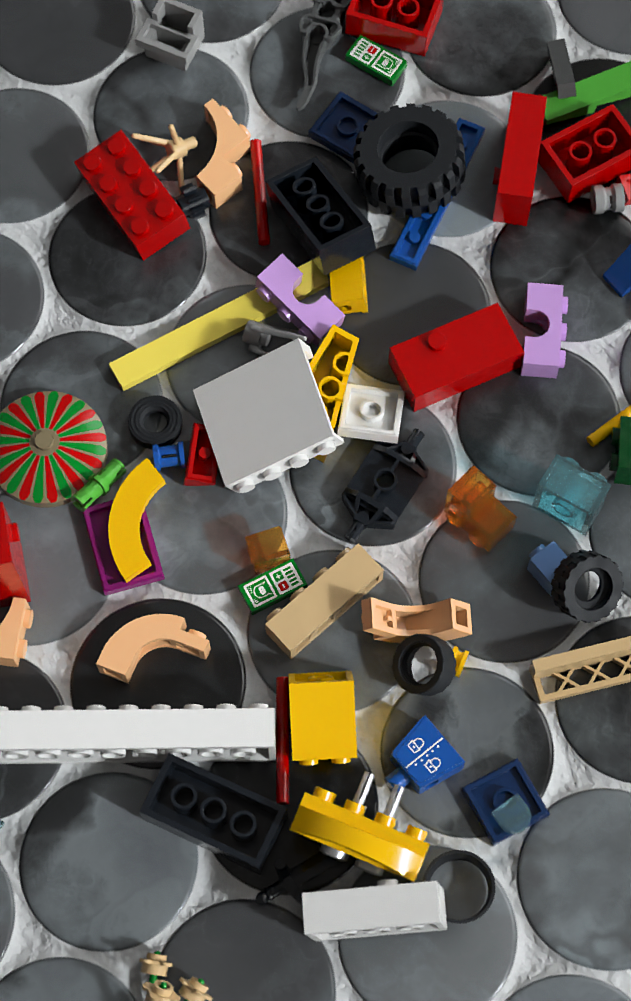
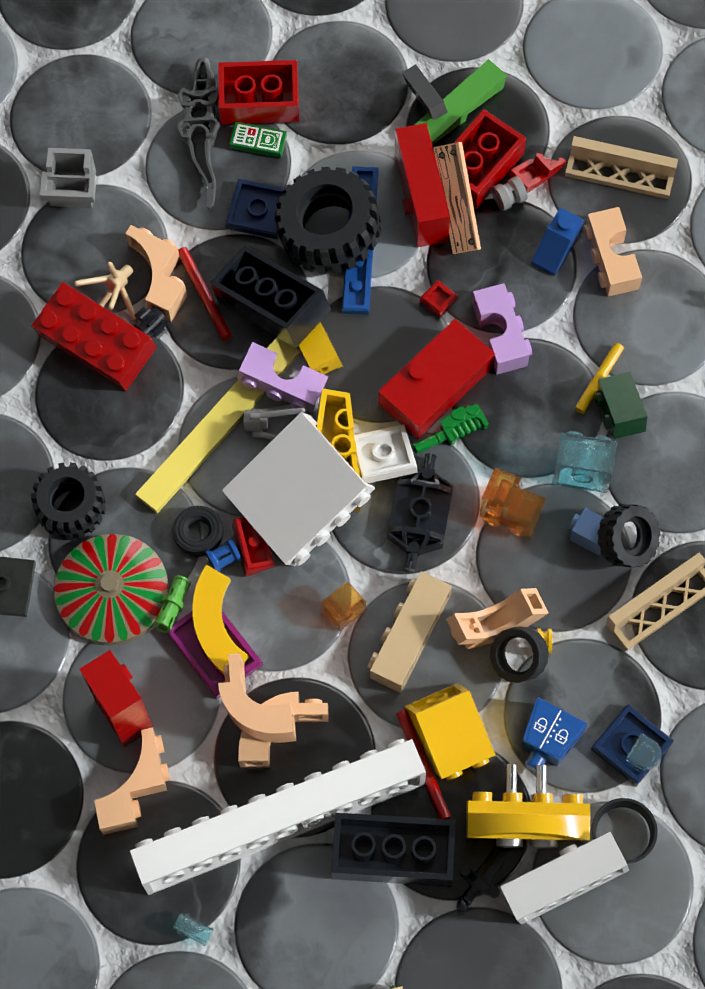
camera: 20 degrees left, 0 degrees up
tile [238,558,308,615] -> none
none -> black tyre [31,462,106,540]
none -> light nougat arch [218,653,296,743]
none -> green piece [412,404,488,454]
none -> red tile [420,280,458,318]
none -> light nougat tile [434,142,481,254]

